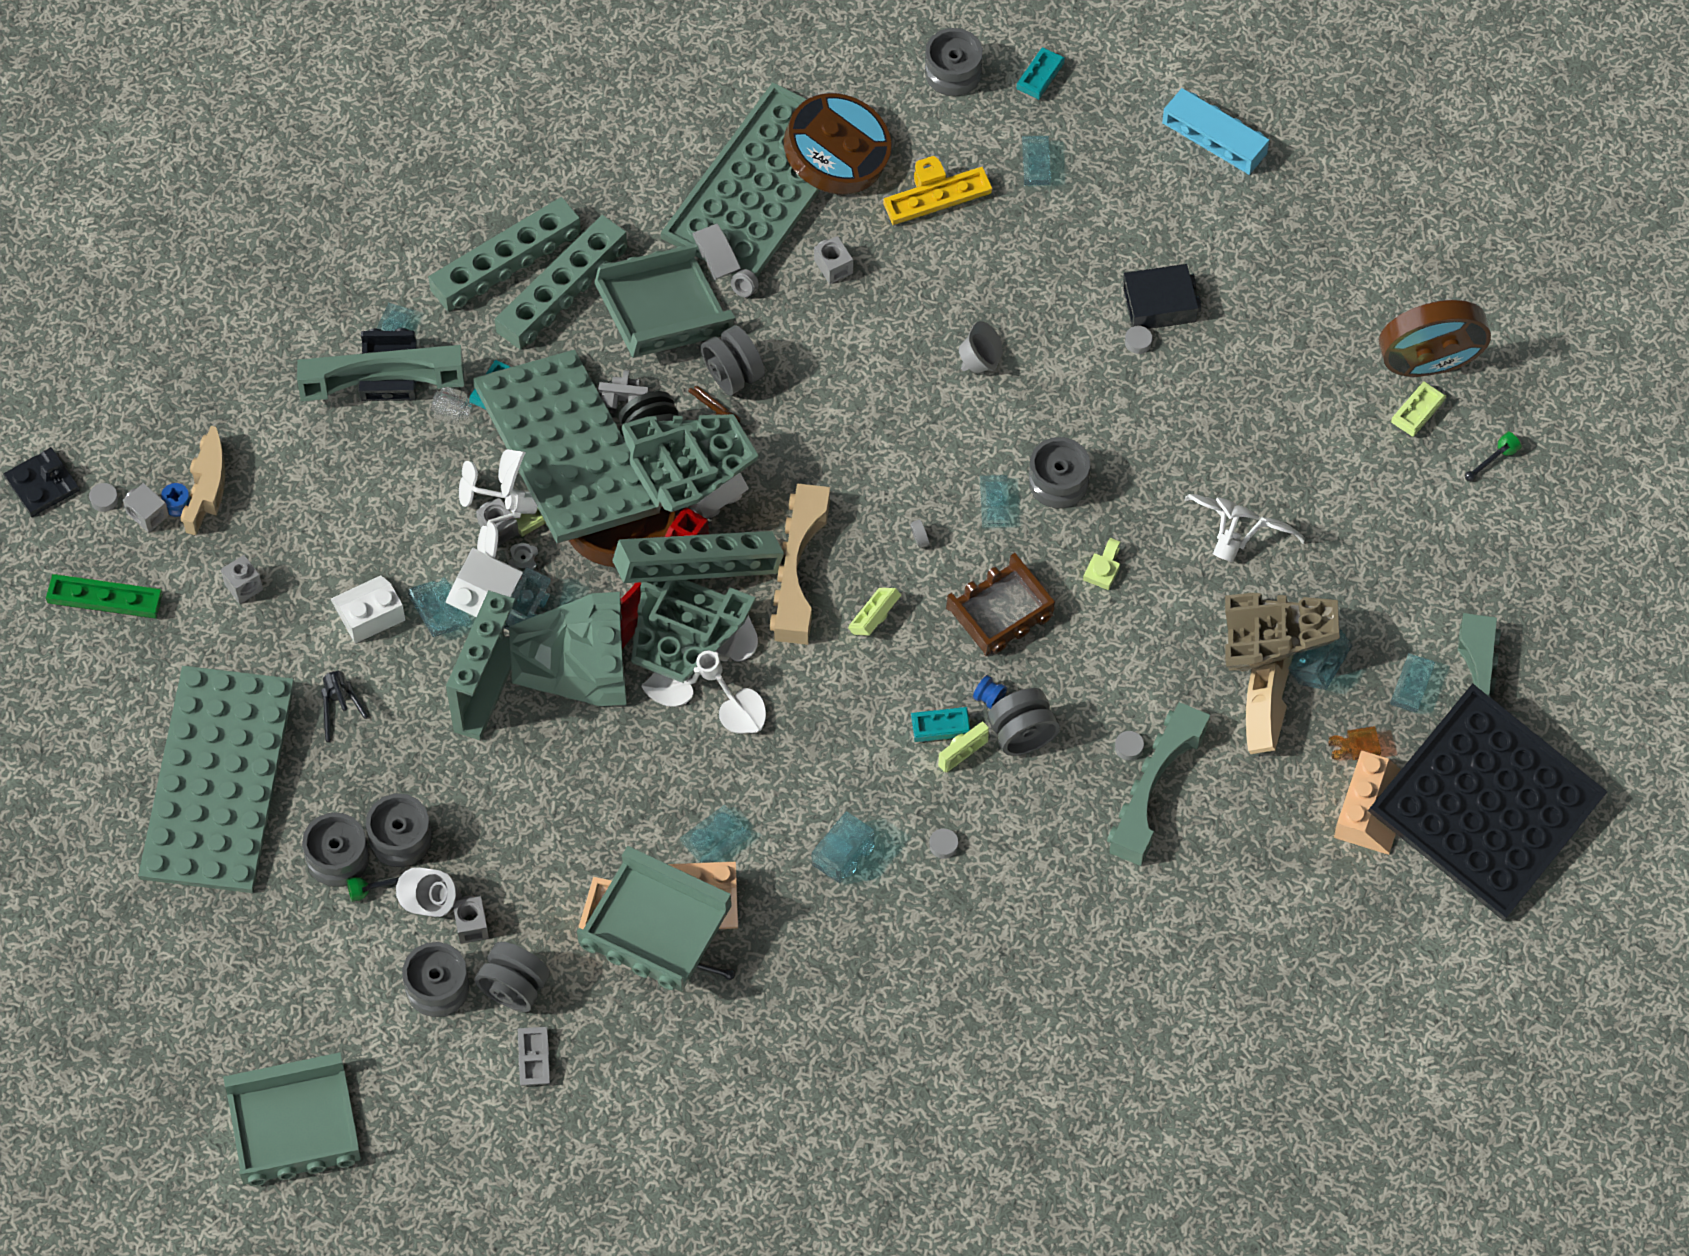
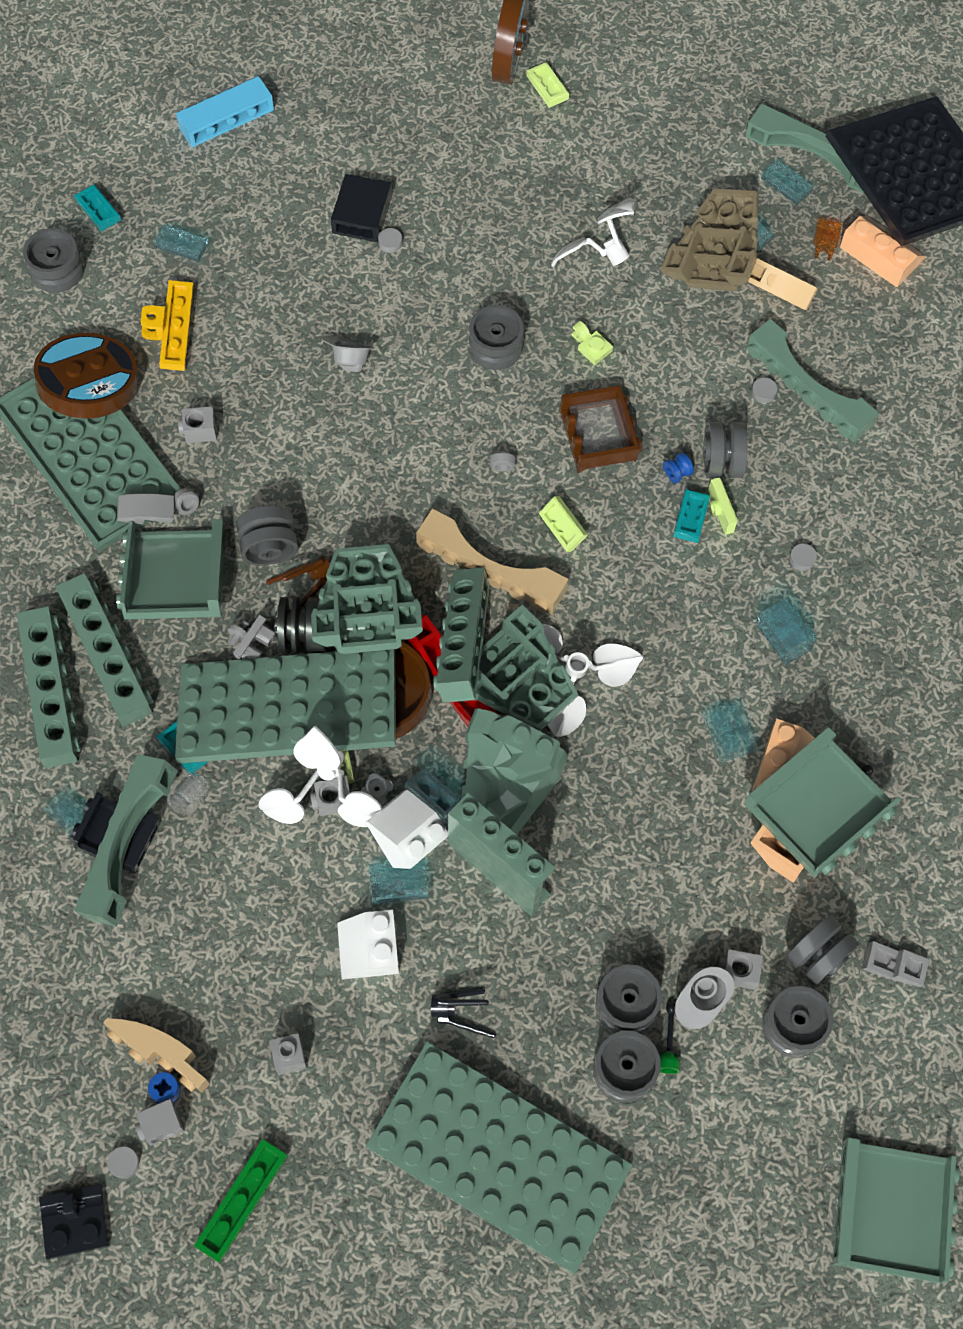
camera: 70 degrees left, 5 degrees up
clear light blue plate [980,475,1010,528] -> none
hinge [1464,431,1522,482] -> none

